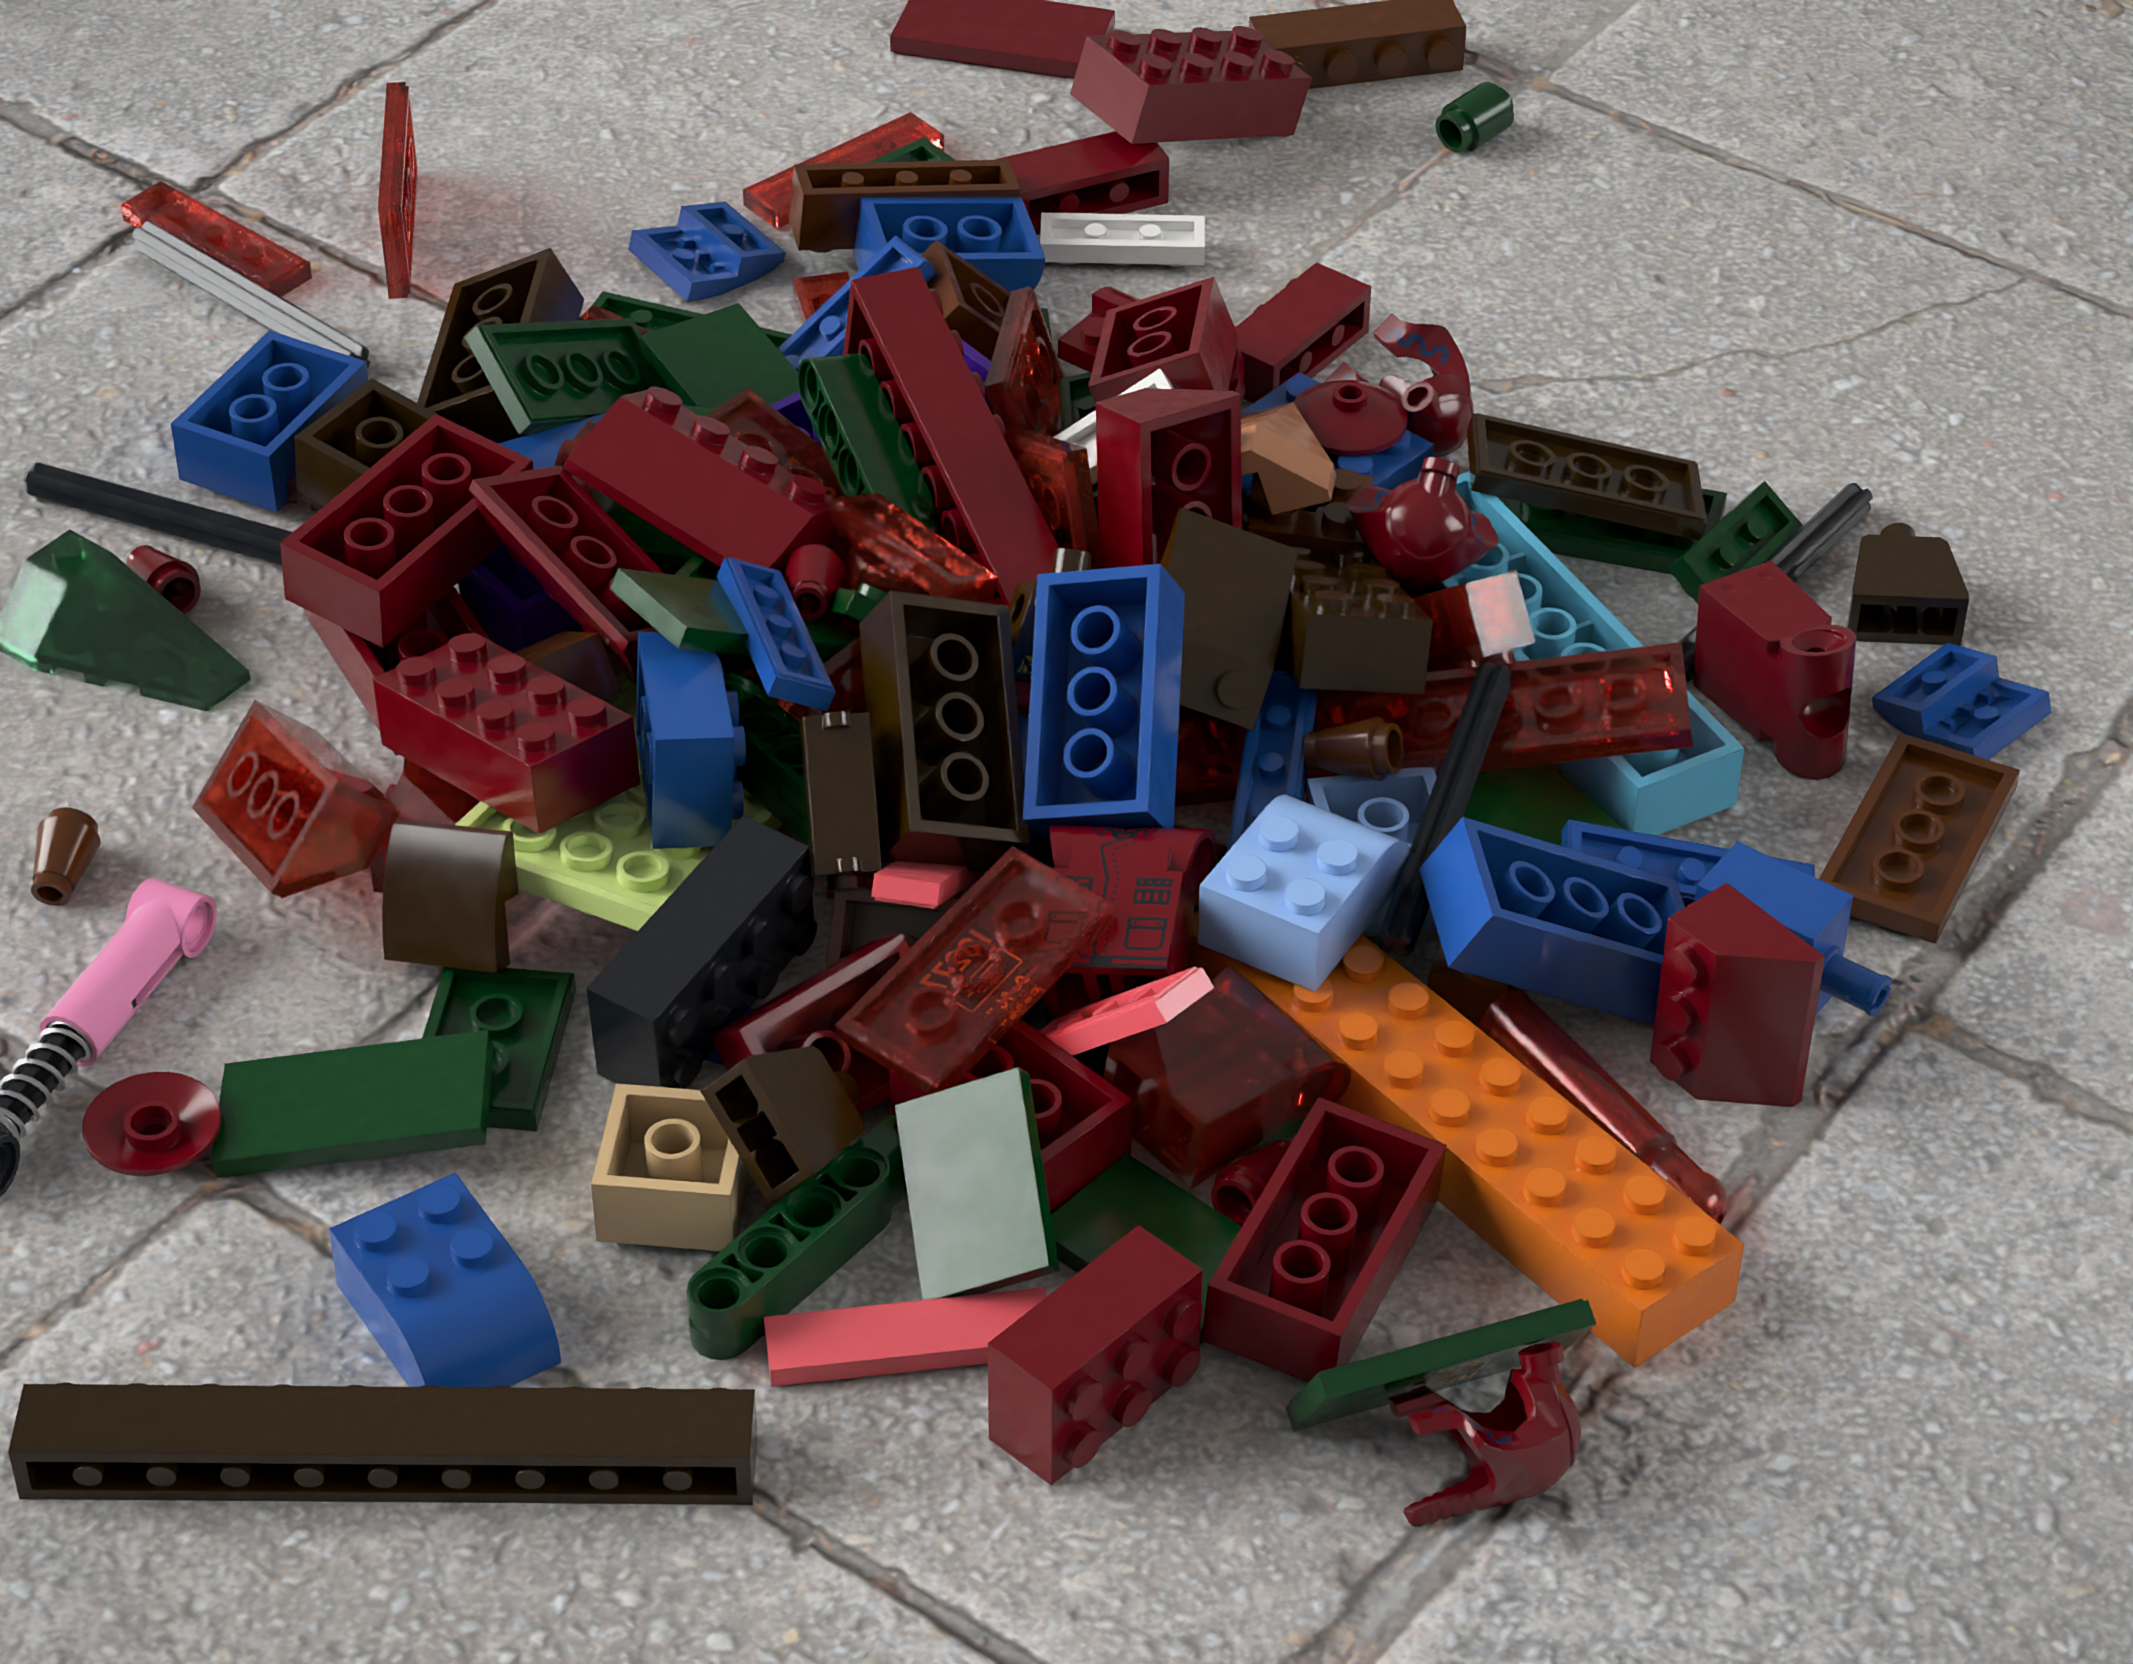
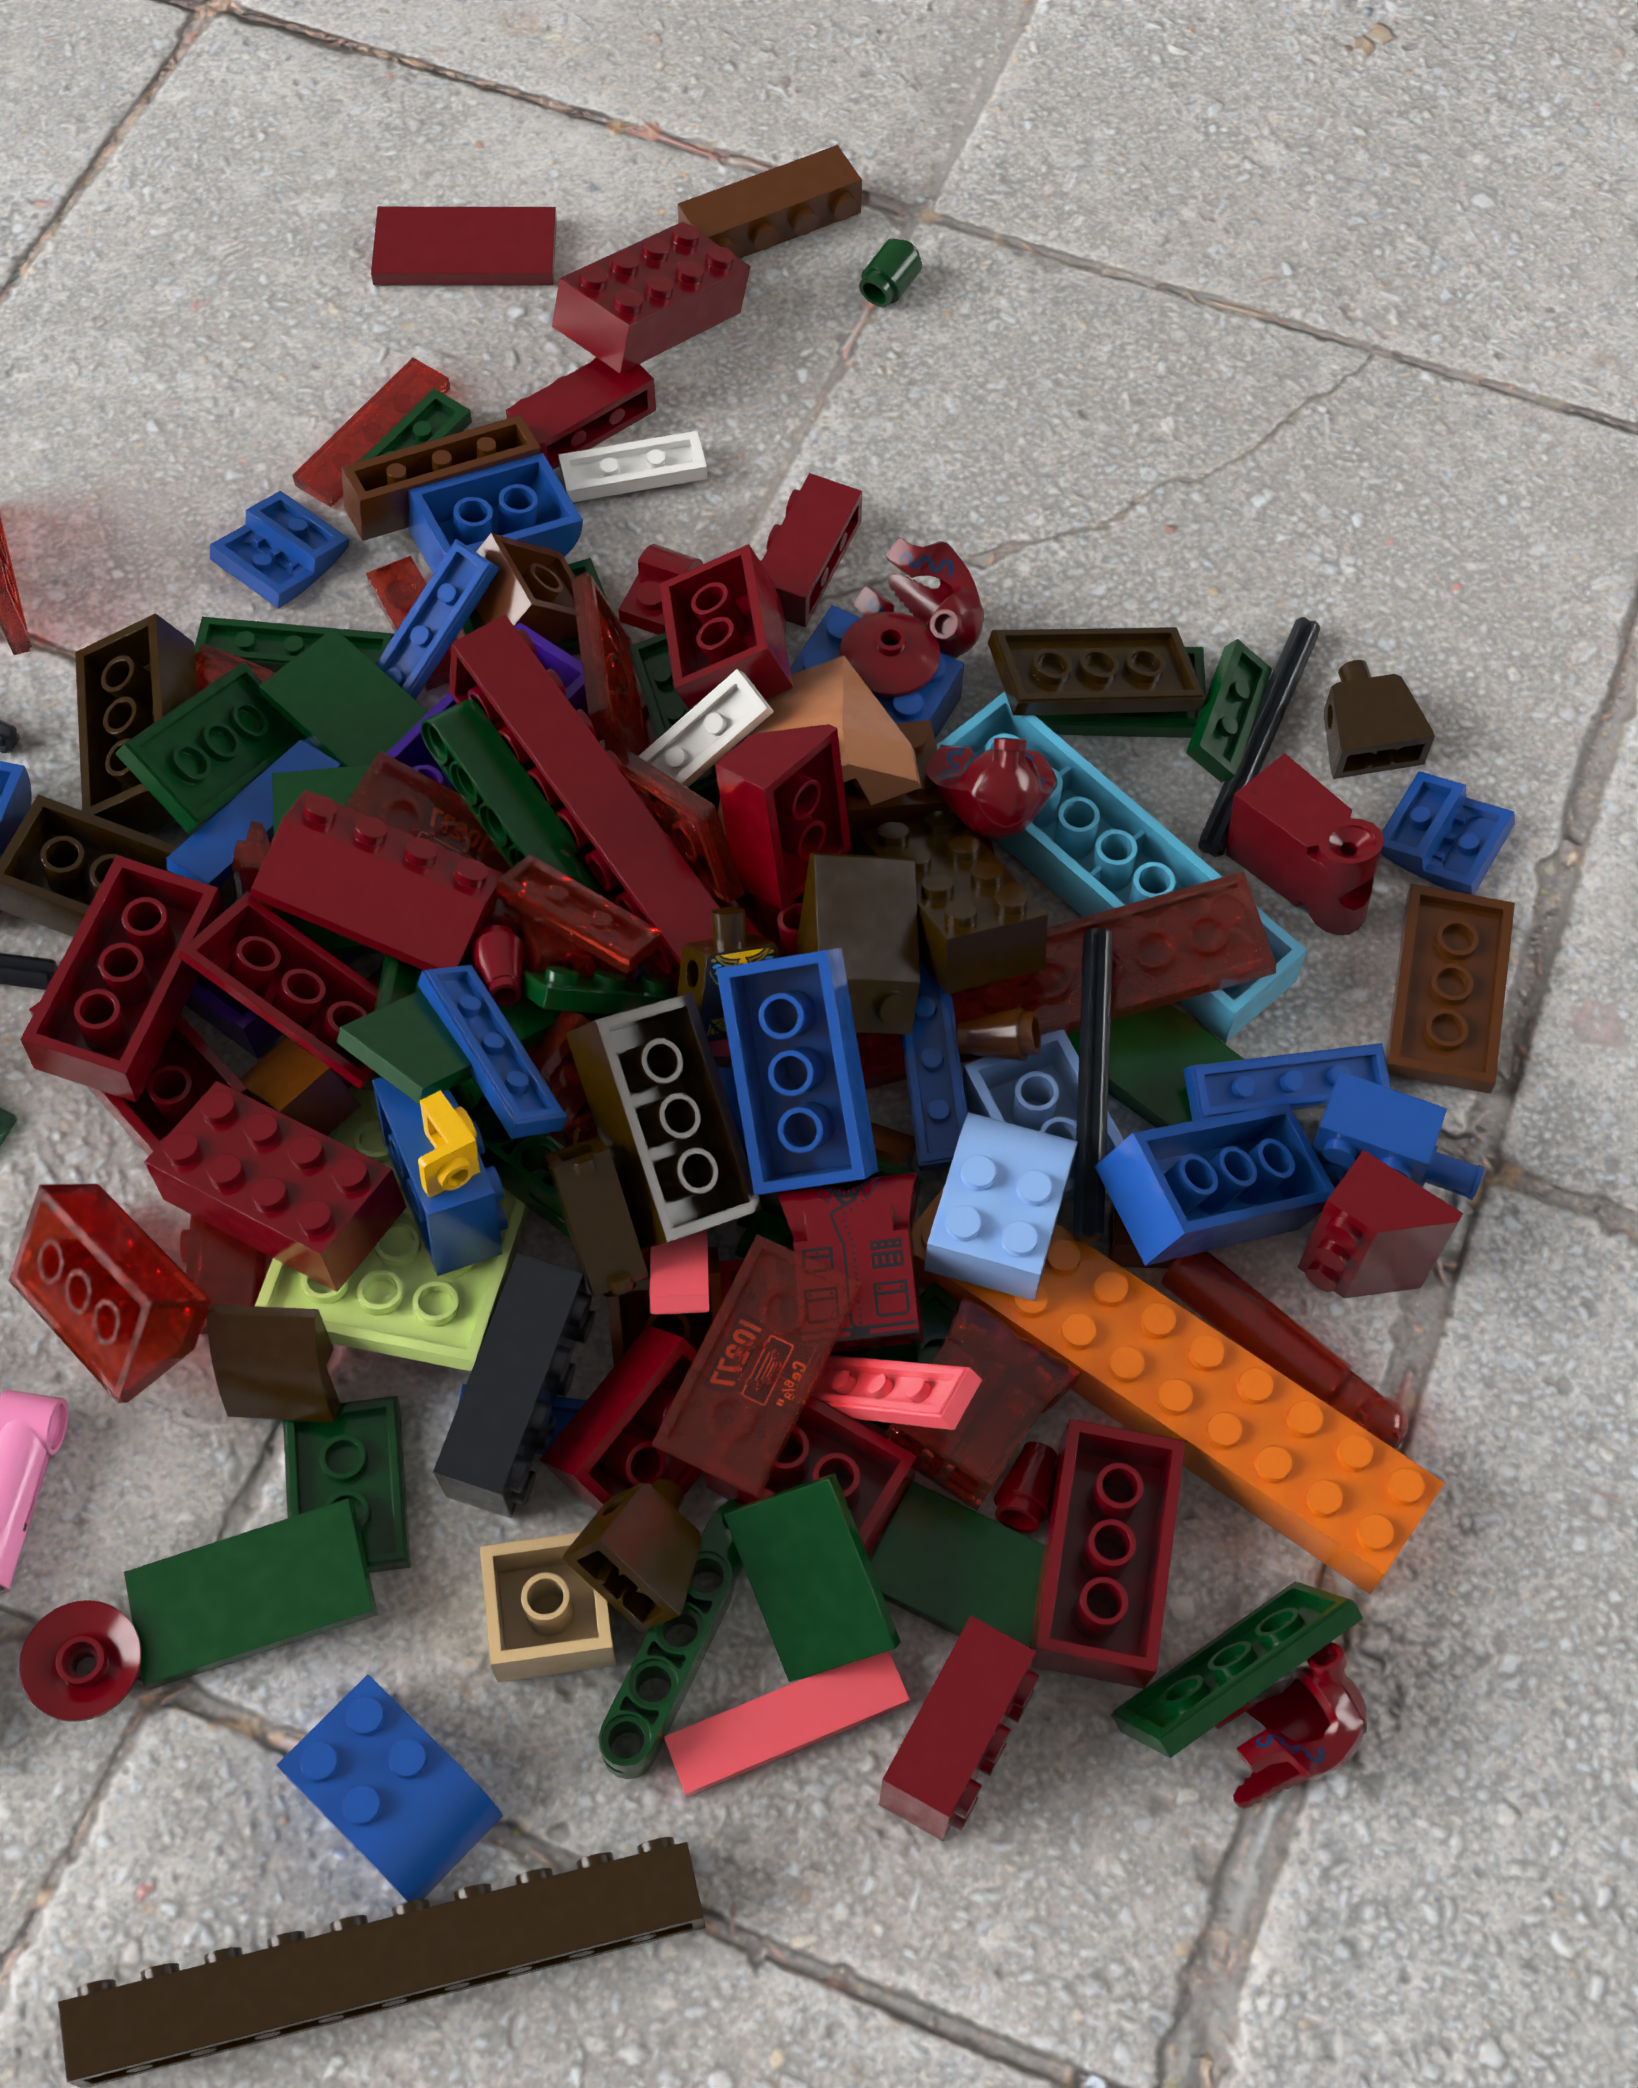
camera: 15 degrees left, 20 degrees up
brick [1413,570,1536,684] -> none
none -> yellow bracket [418,1090,480,1197]

